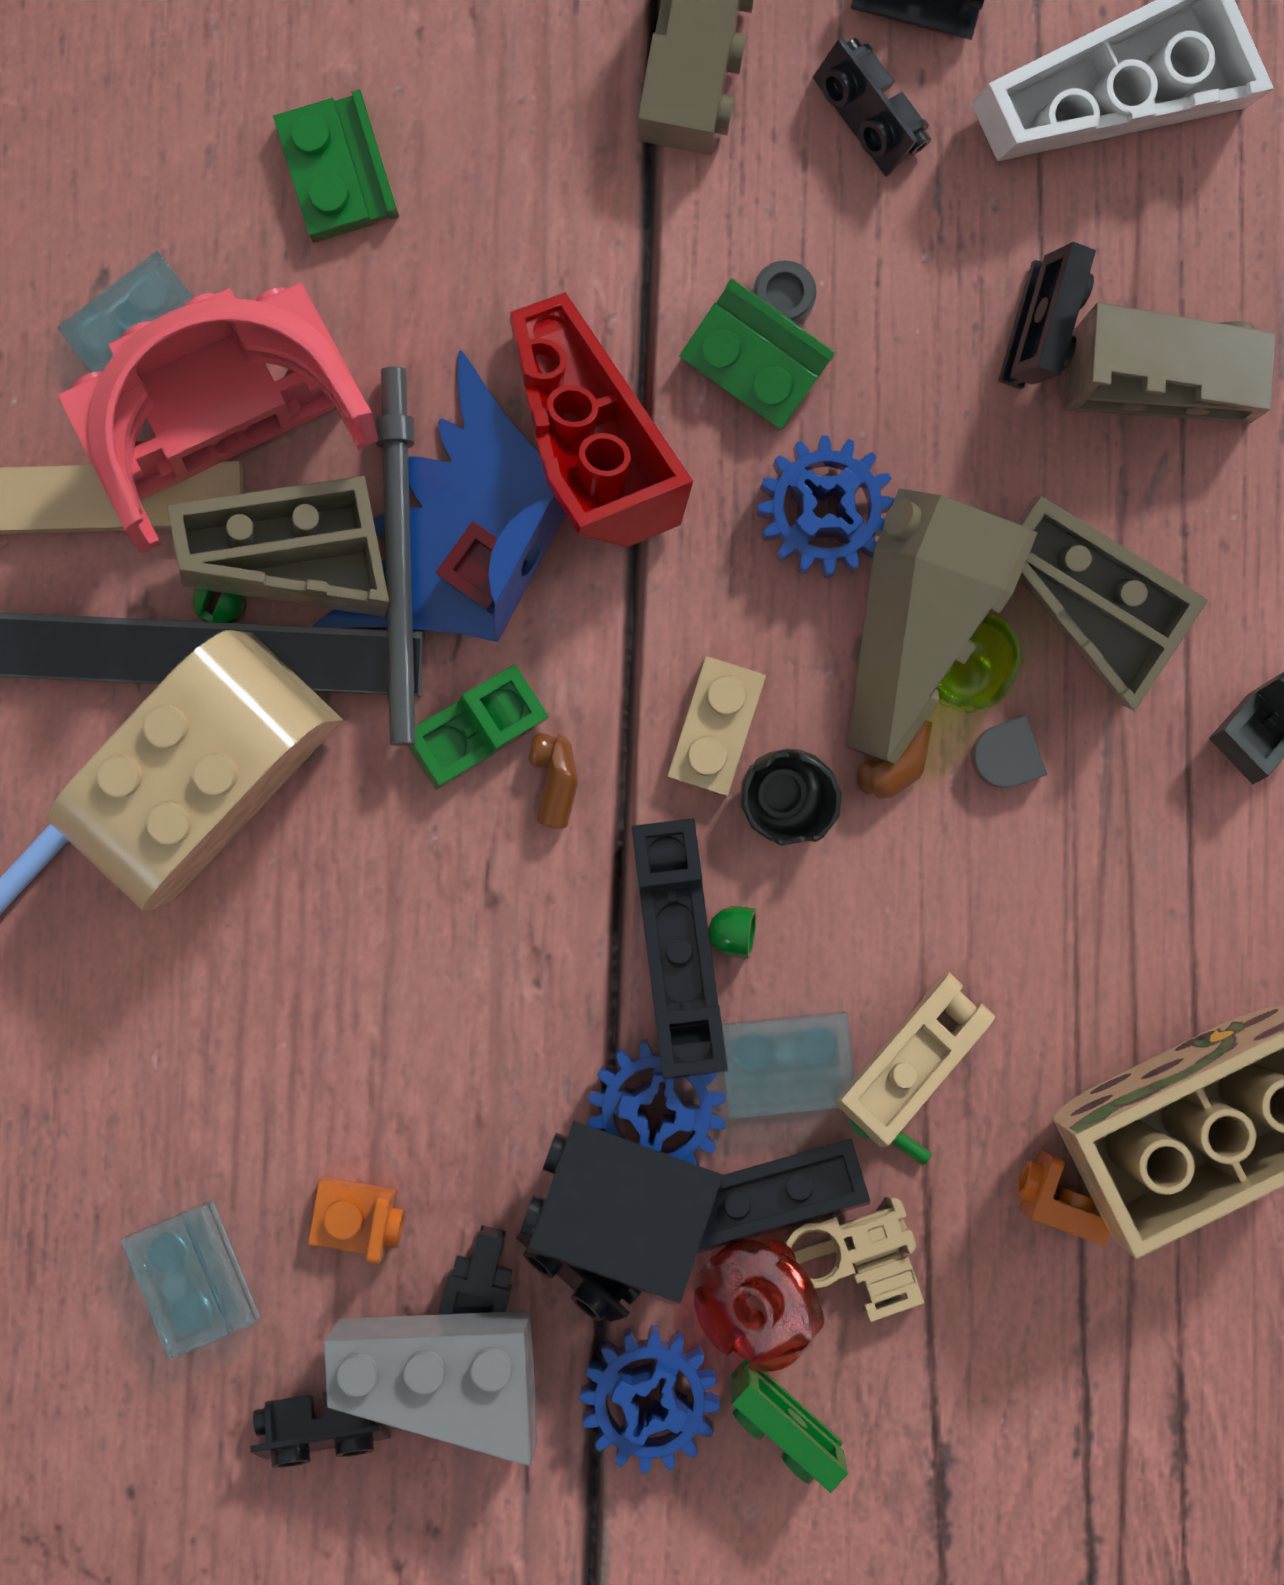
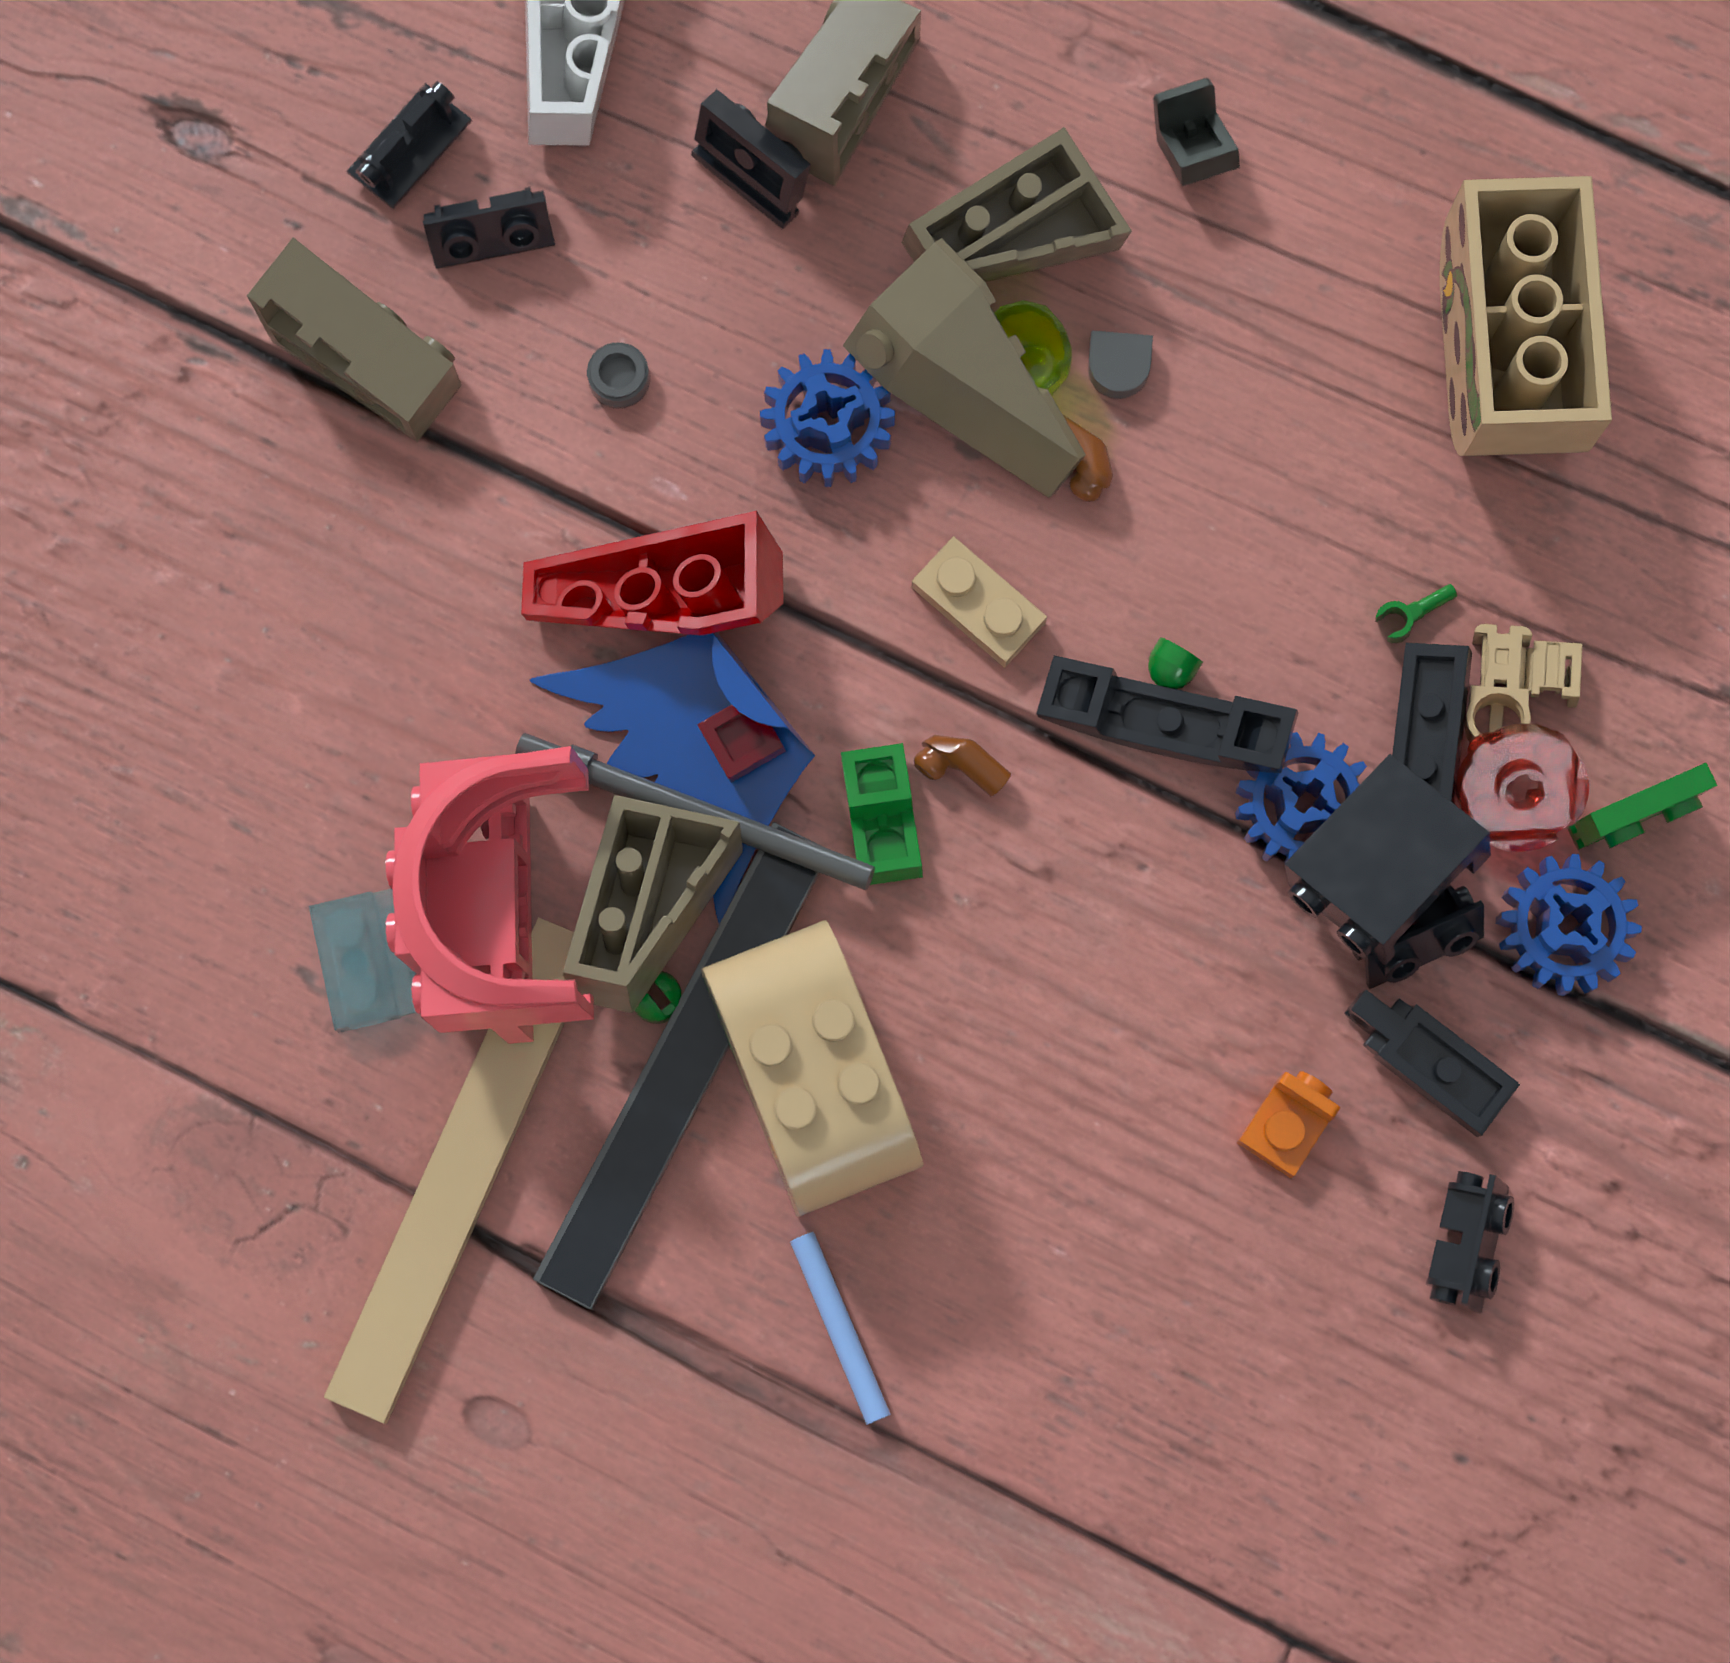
camera: 65 degrees left, 10 degrees down
clear light blue plate [121,1200,260,1360] -> none
green plate [273,89,399,243] -> none
light grey wedge [324,1311,538,1467] -> none
green plate [679,278,837,430] -> none
clear light blue plate [722,1011,854,1119] -> none
pearl dark grey hair [740,748,842,846] -> none
tan plate [834,972,995,1147] -> none
orange bracket [1016,1150,1109,1246] -> none

